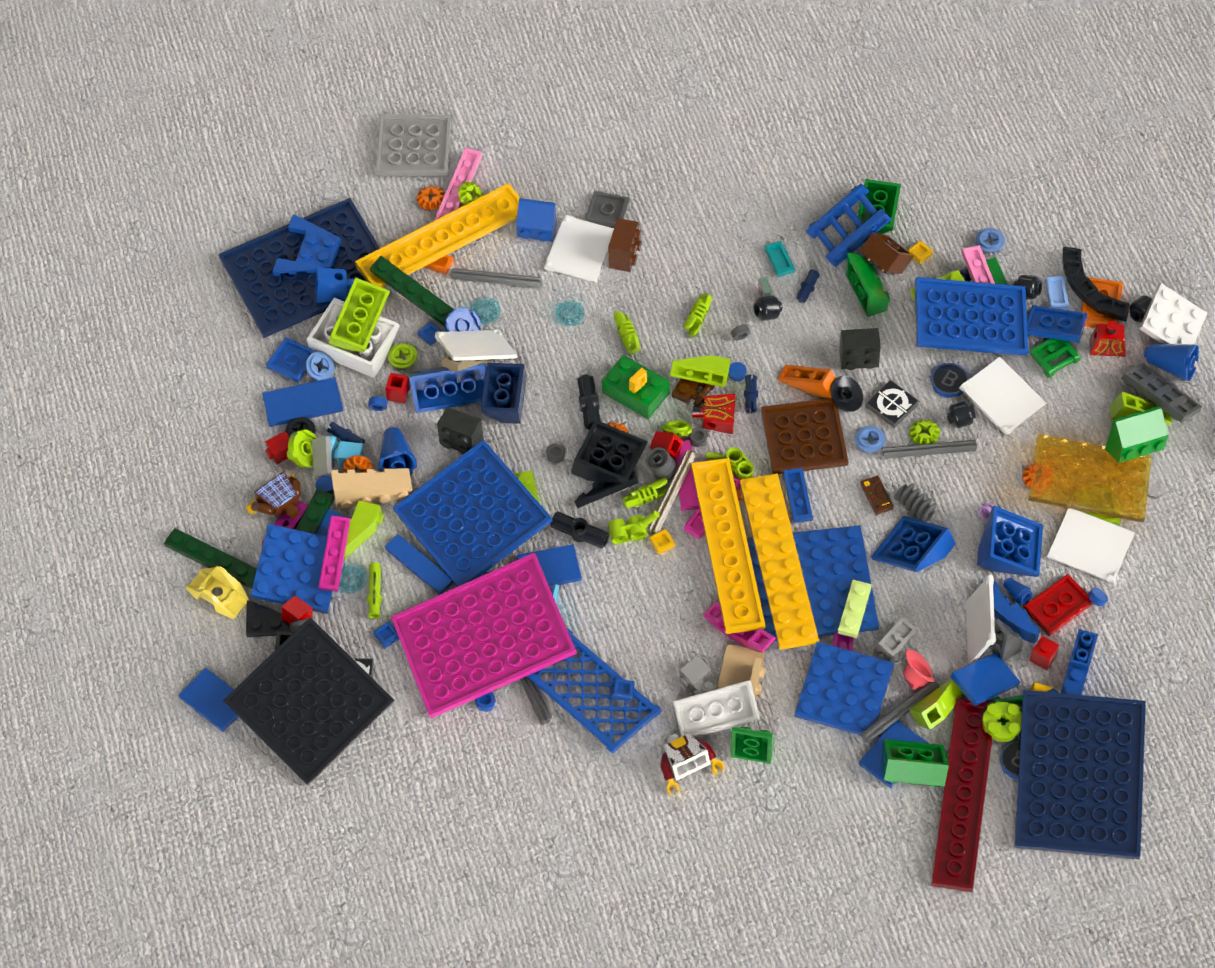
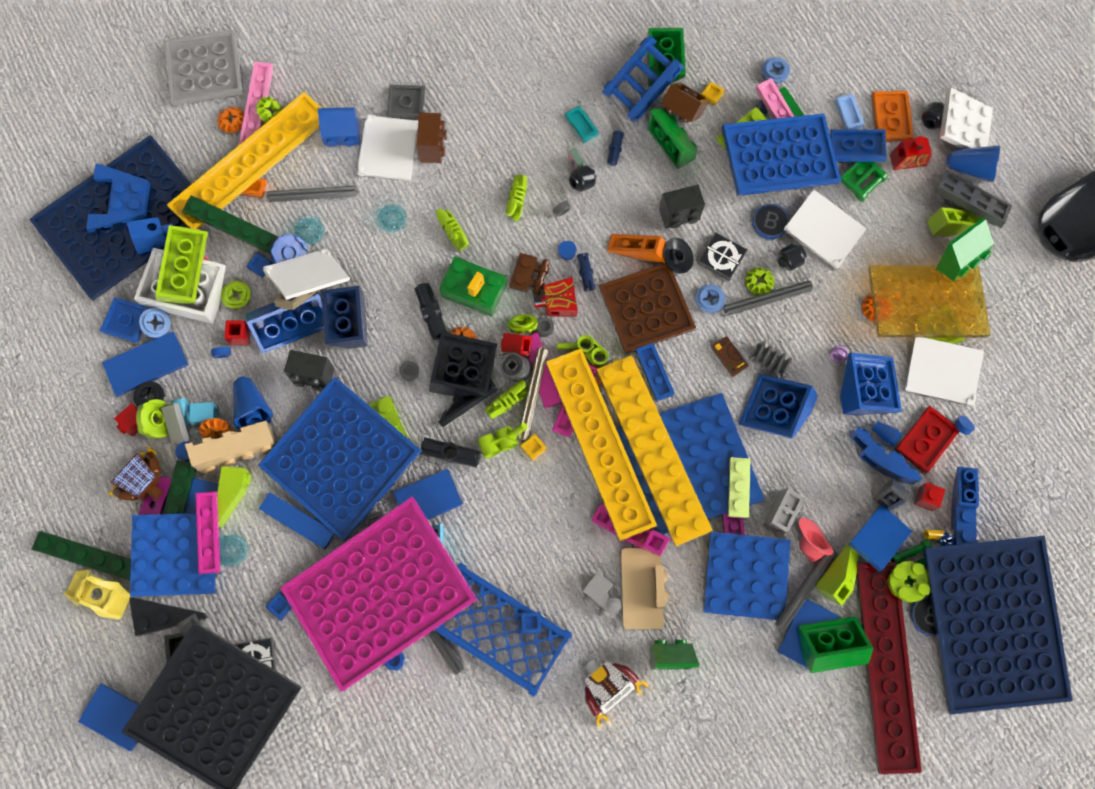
camera: 15 degrees left, 15 degrees up
red brick [281,596,313,625] -> none
dark blue pin [327,422,365,444] -> none
lime pin [366,562,382,619] -> none
lime slope [670,355,731,388] -> none
white tile [673,680,760,738] -> none
white piece [966,575,996,665] -> none
black head [1013,275,1042,299] -> none
black tile [1062,246,1130,322] -> none

